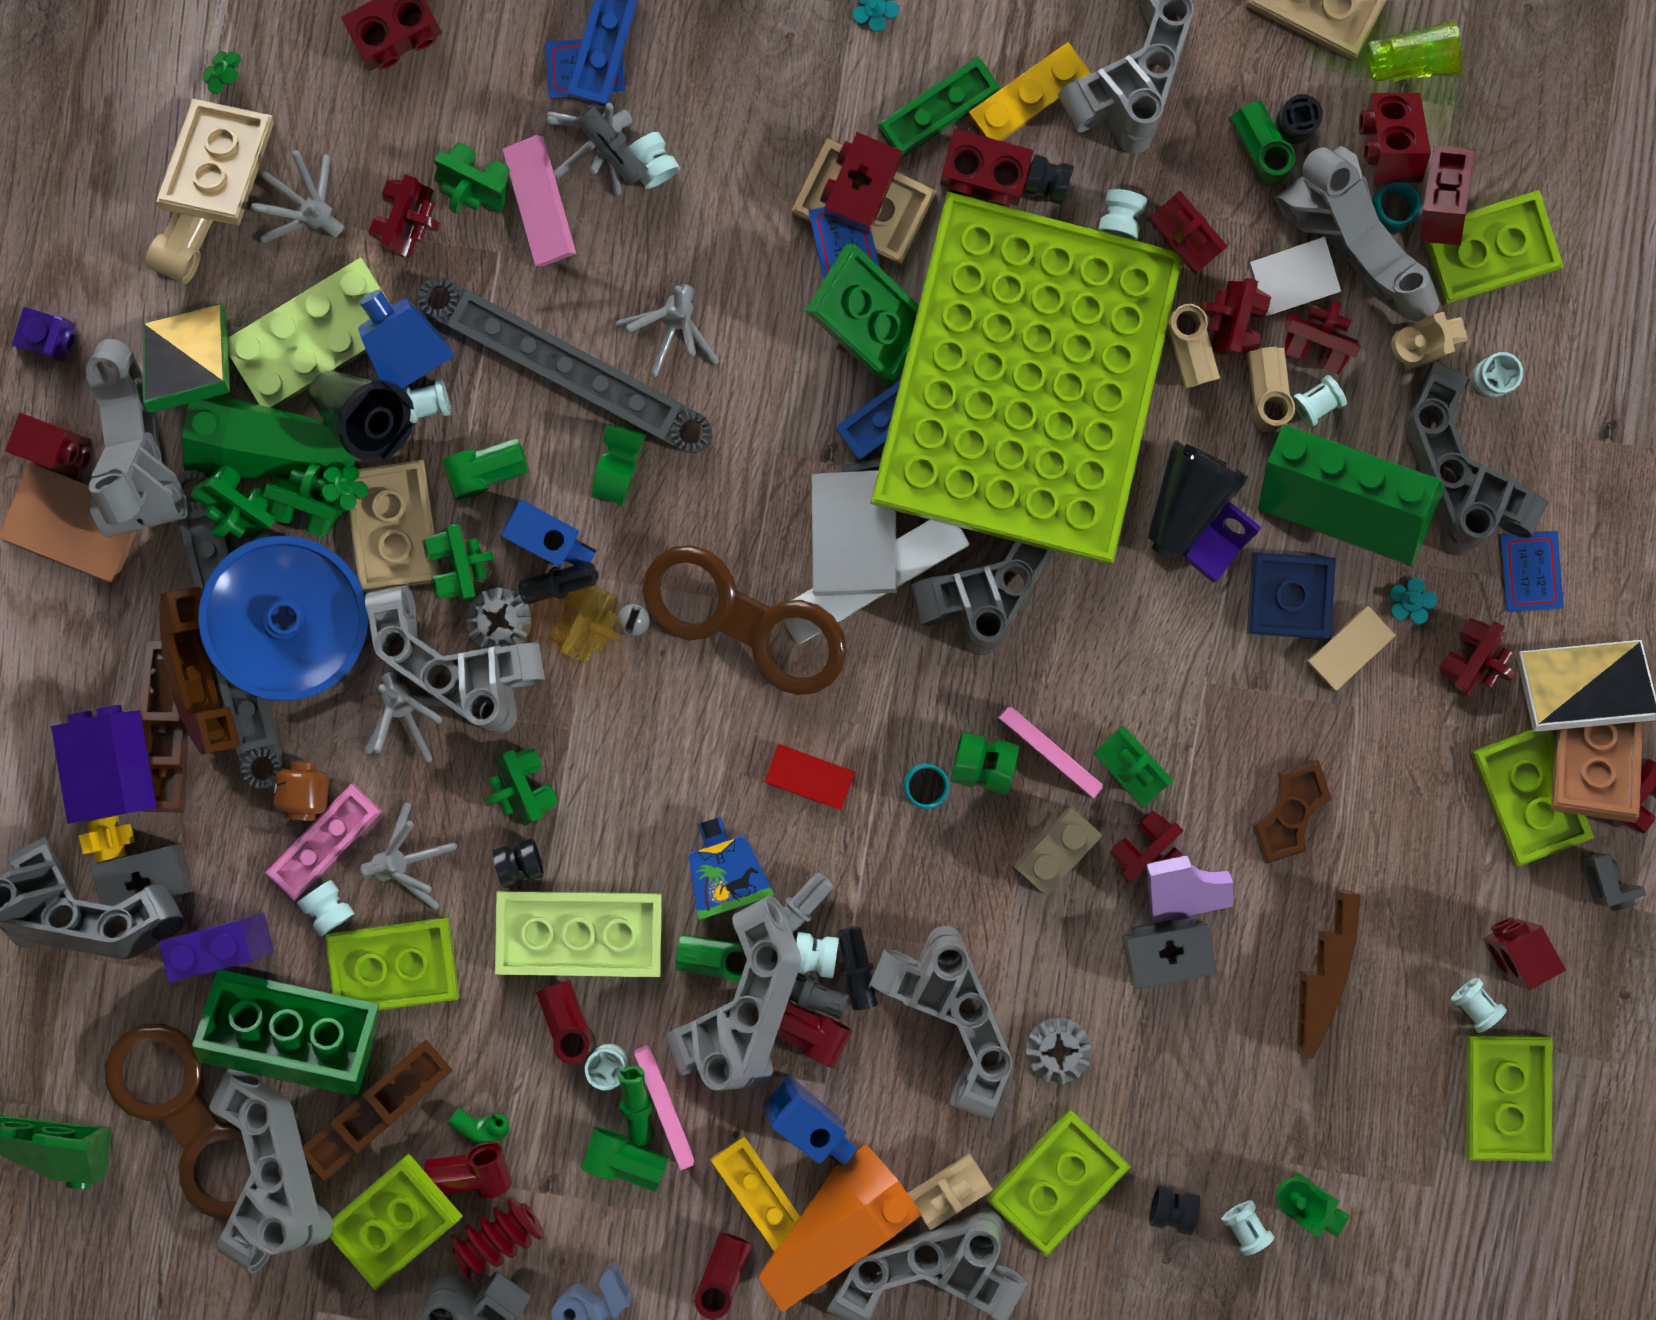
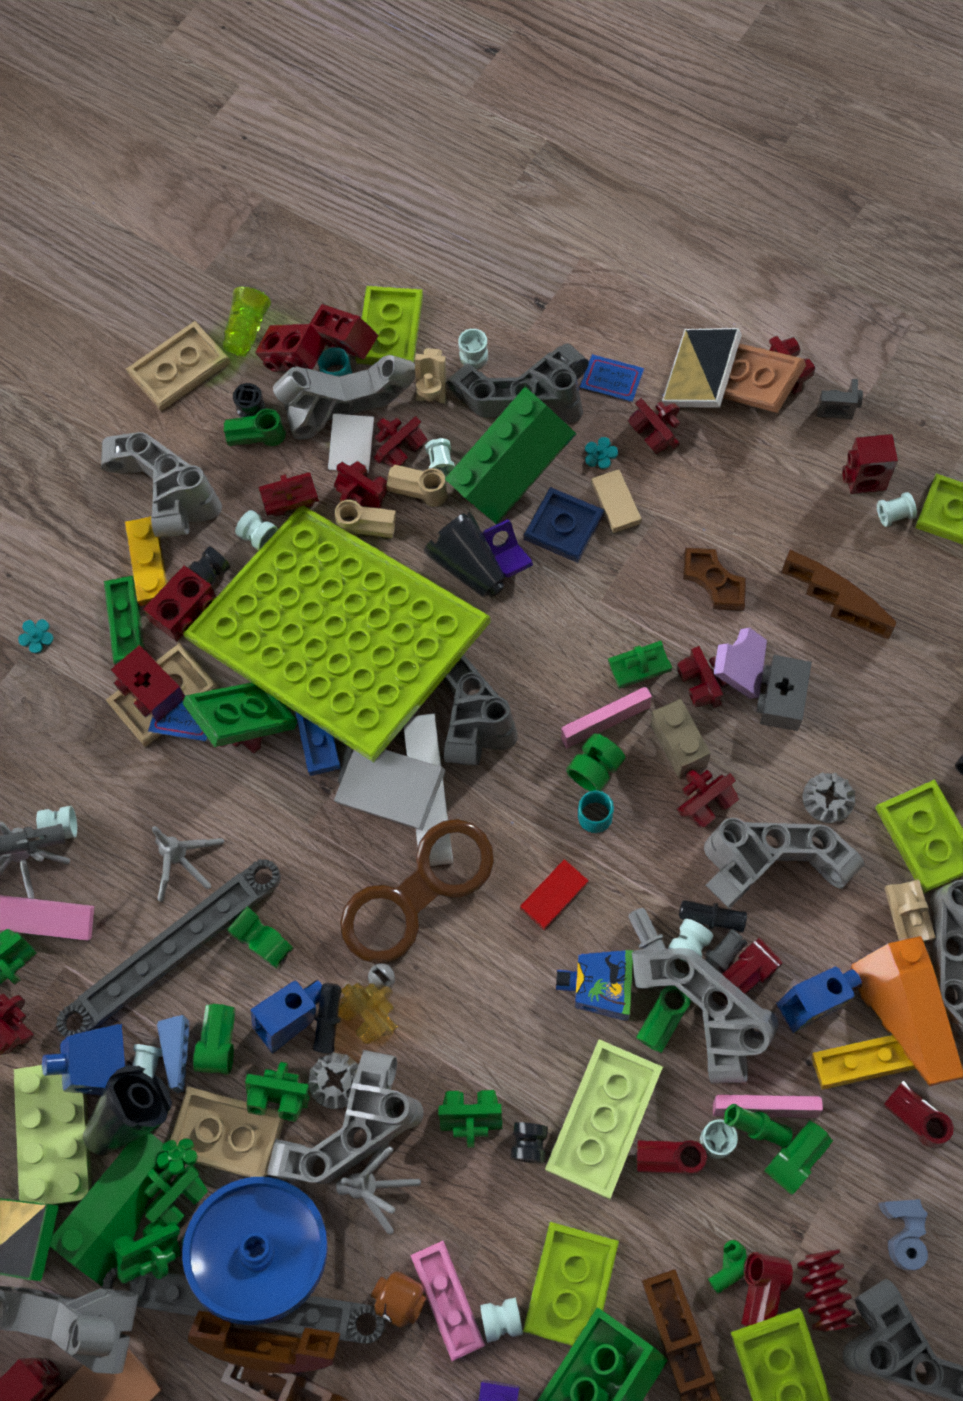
camera: 60 degrees left, 20 degrees down
light grey plant [360,802,457,909] -> none
lime tile [1470,728,1594,867] -> none
none -> medium blue slope [157,1015,190,1093]
none -> dark red hips [676,770,739,827]

